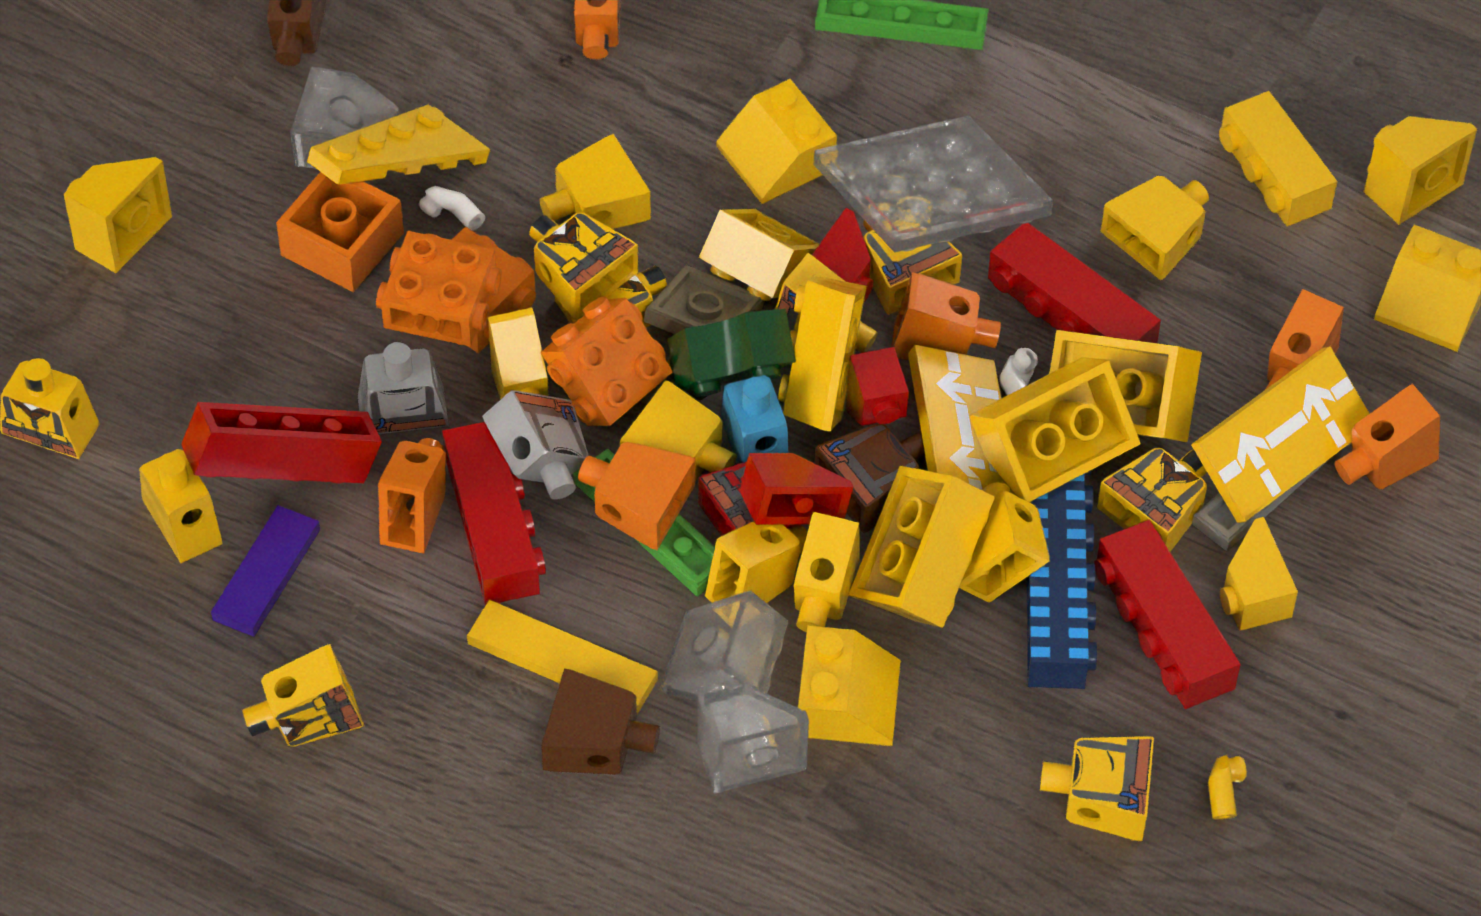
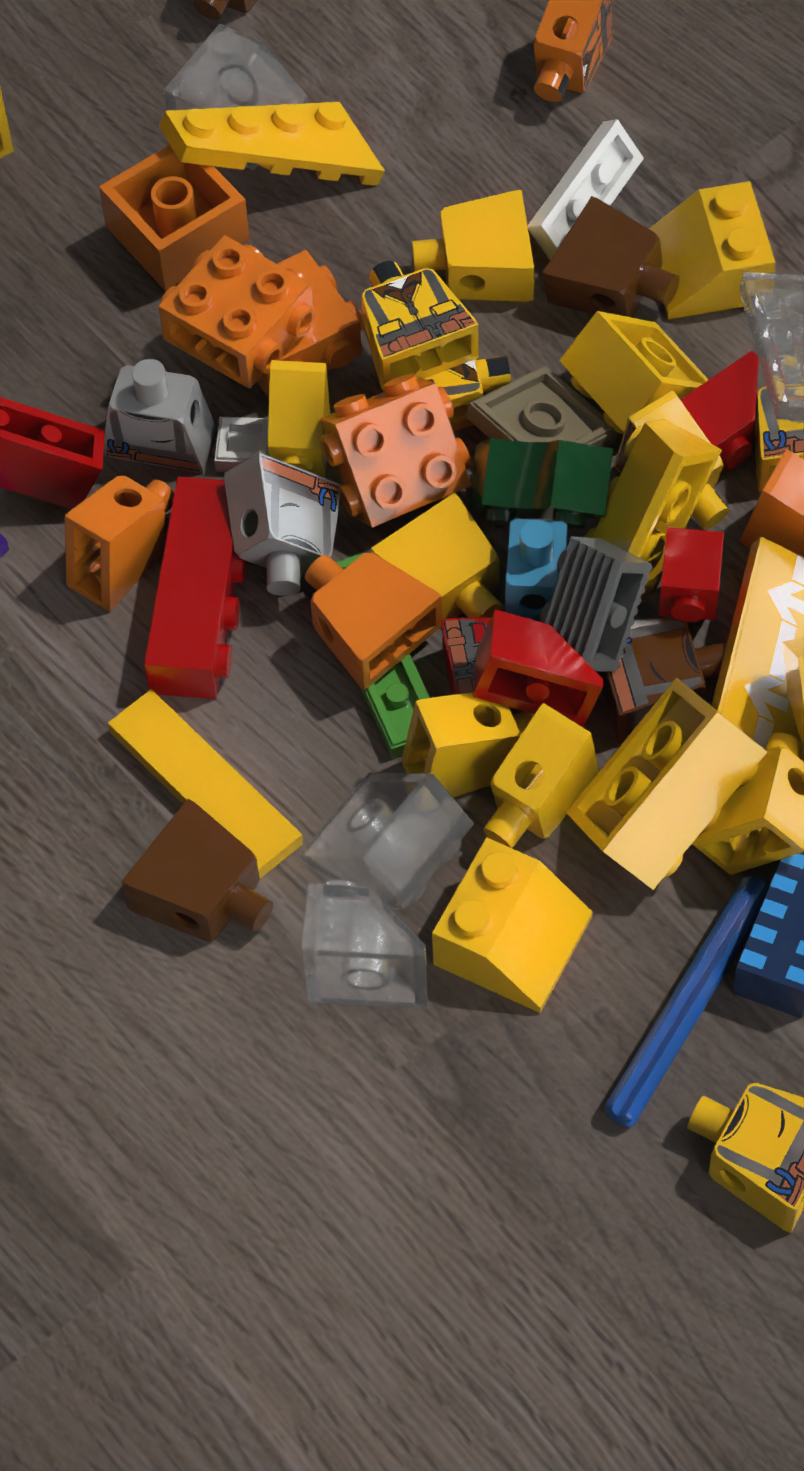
camera: 25 degrees right, 5 degrees up
white arm [419,186,485,231] -> none
none -> white tile [215,417,269,472]
none -> white plate [528,119,644,260]
none -> dark grey brick [540,537,653,671]
none -> reddish brown torso [543,196,679,317]
none -> blue axle [605,876,770,1128]

